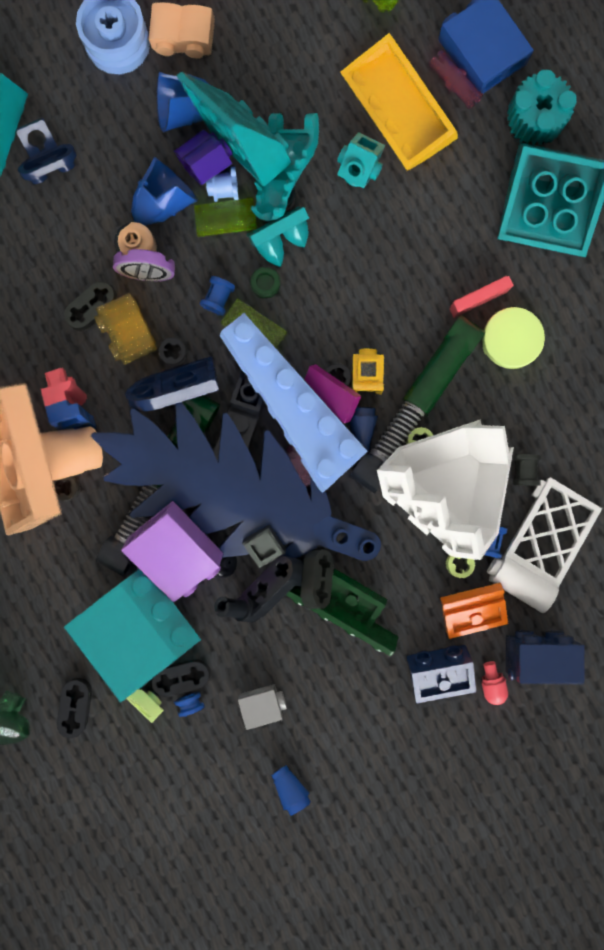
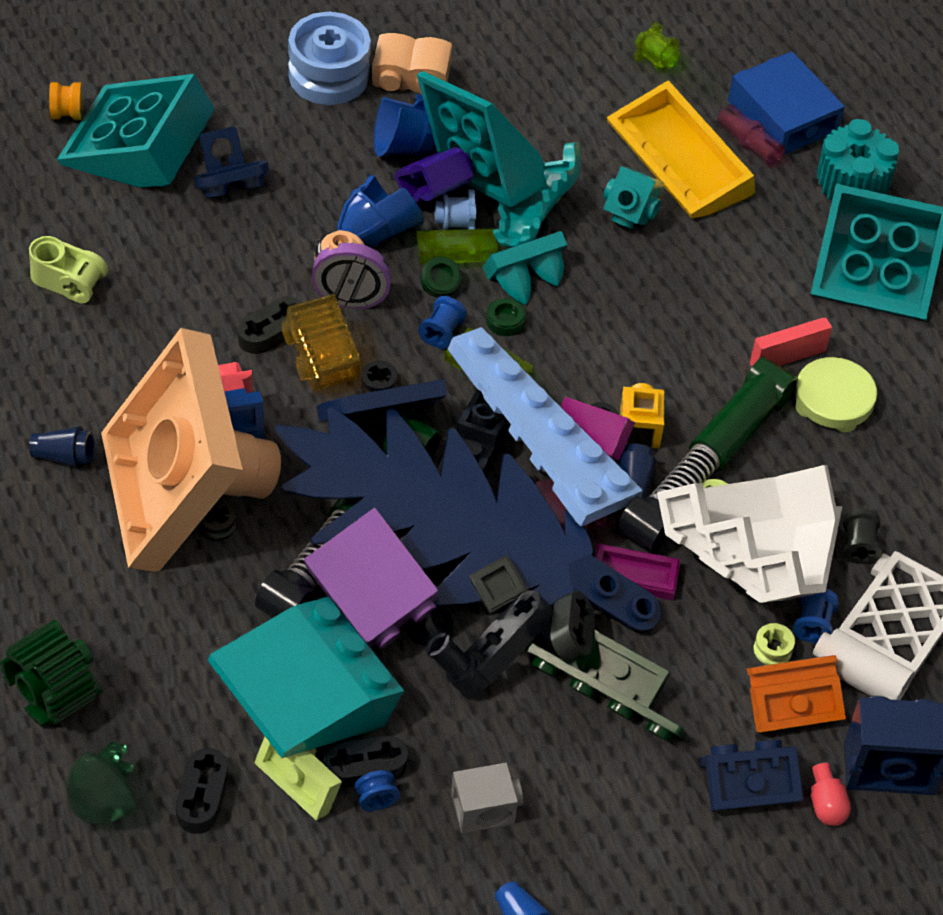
camera: 10 degrees left, 35 degrees down
none -> dark green tile [420,257,461,298]
none -> magenta tile [594,543,681,601]

